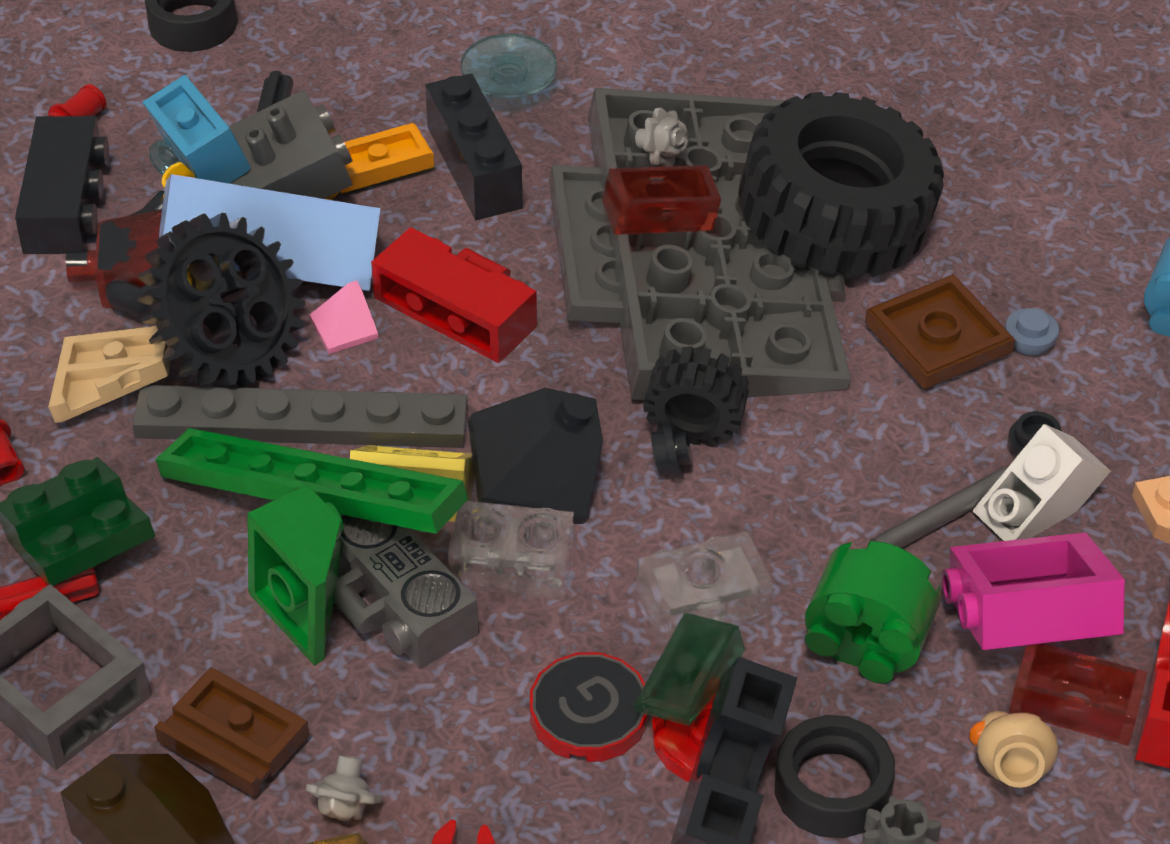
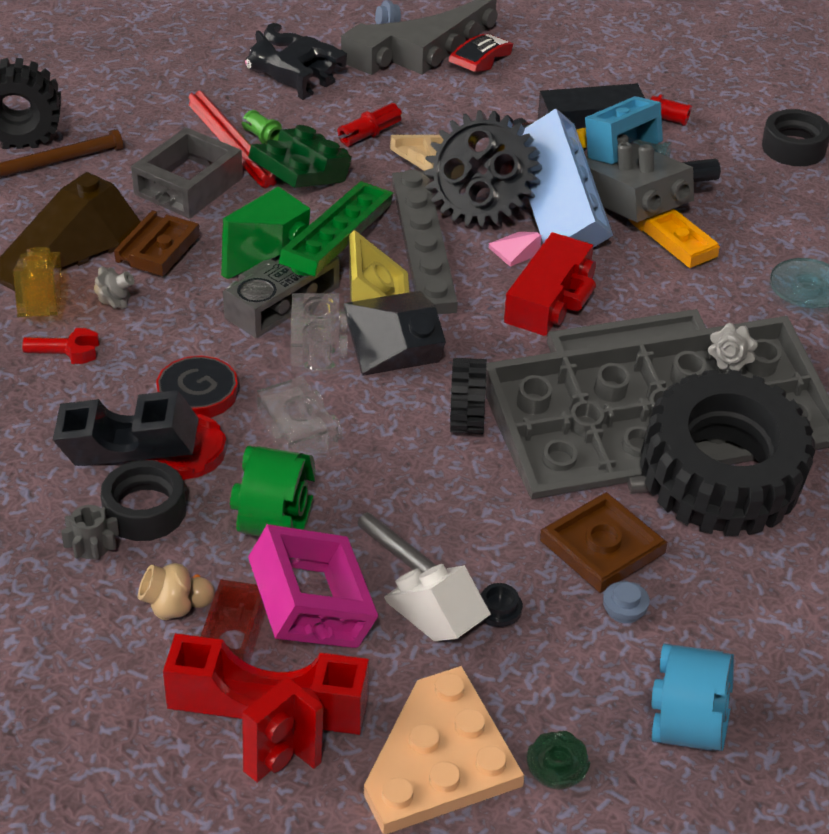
camera: 80 degrees right, 5 degrees down
black brick [425,73,523,221] -> none
clear red piece [602,165,721,235] -> none
clear green slope [634,612,745,726] -> none
black plate [651,423,693,479] -> none

